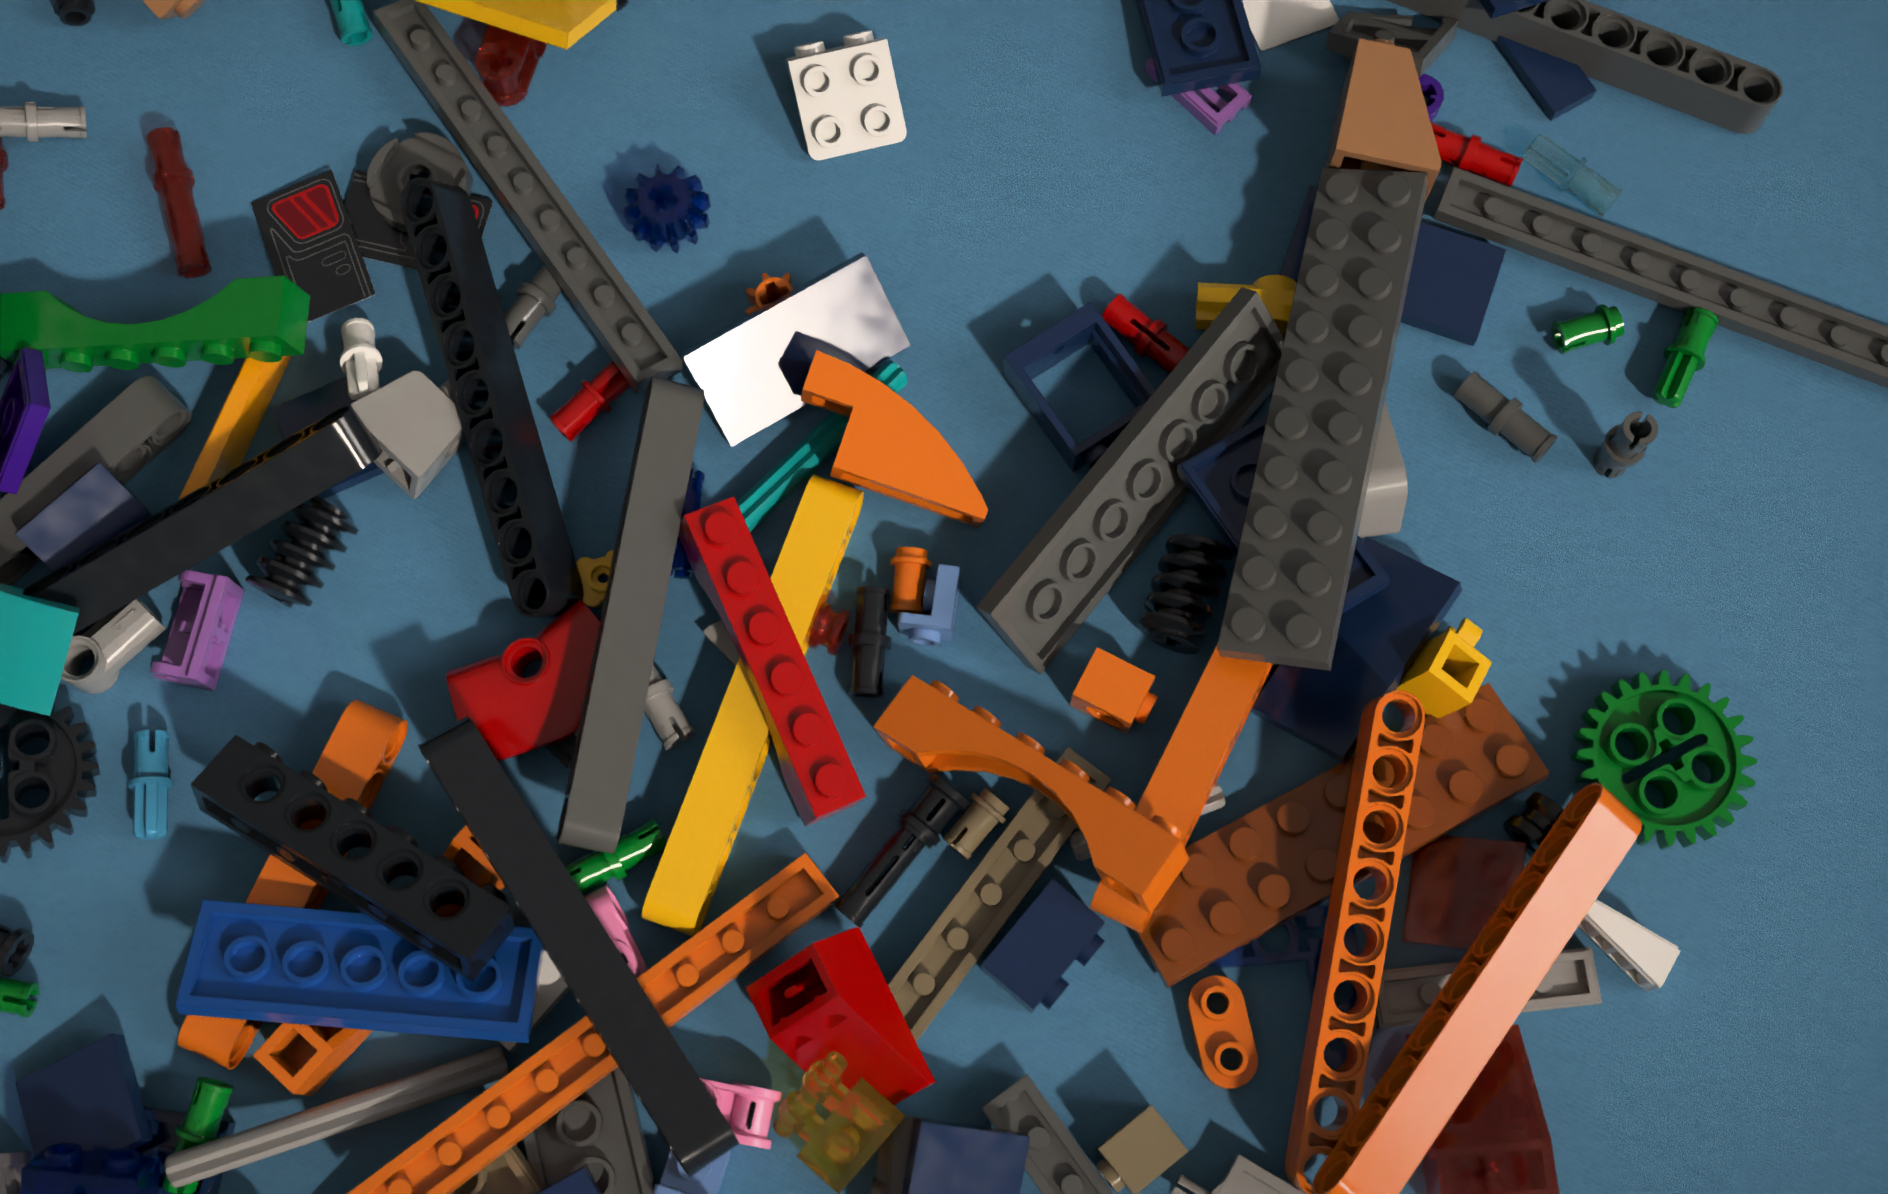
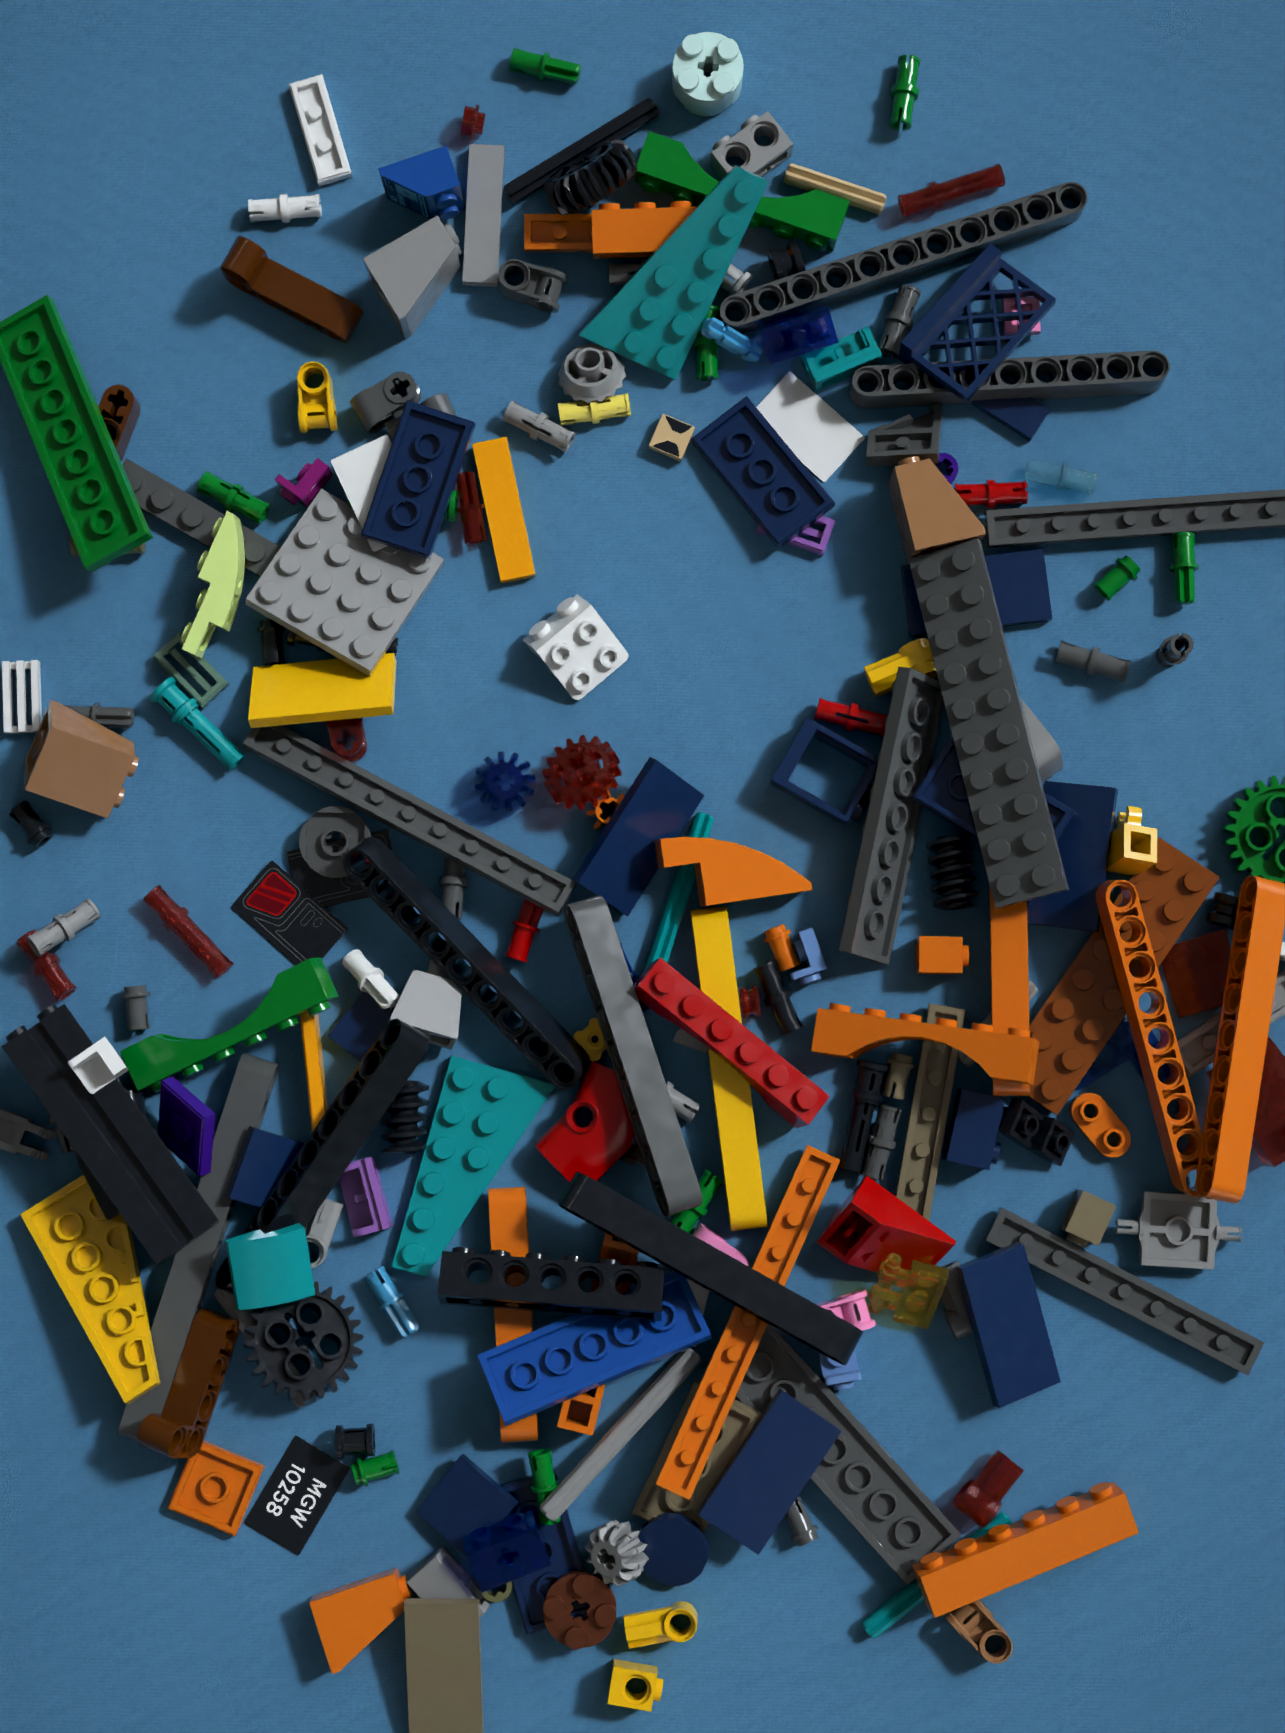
camera: 30 degrees left, 10 degrees up
none -> dark grey pin [121,985,150,1030]
none -> teal wing [391,1055,555,1277]
none -> clear red gear [542,735,622,811]
none -> dark grey pin [860,1104,902,1180]
none -> black slope [999,1098,1075,1166]

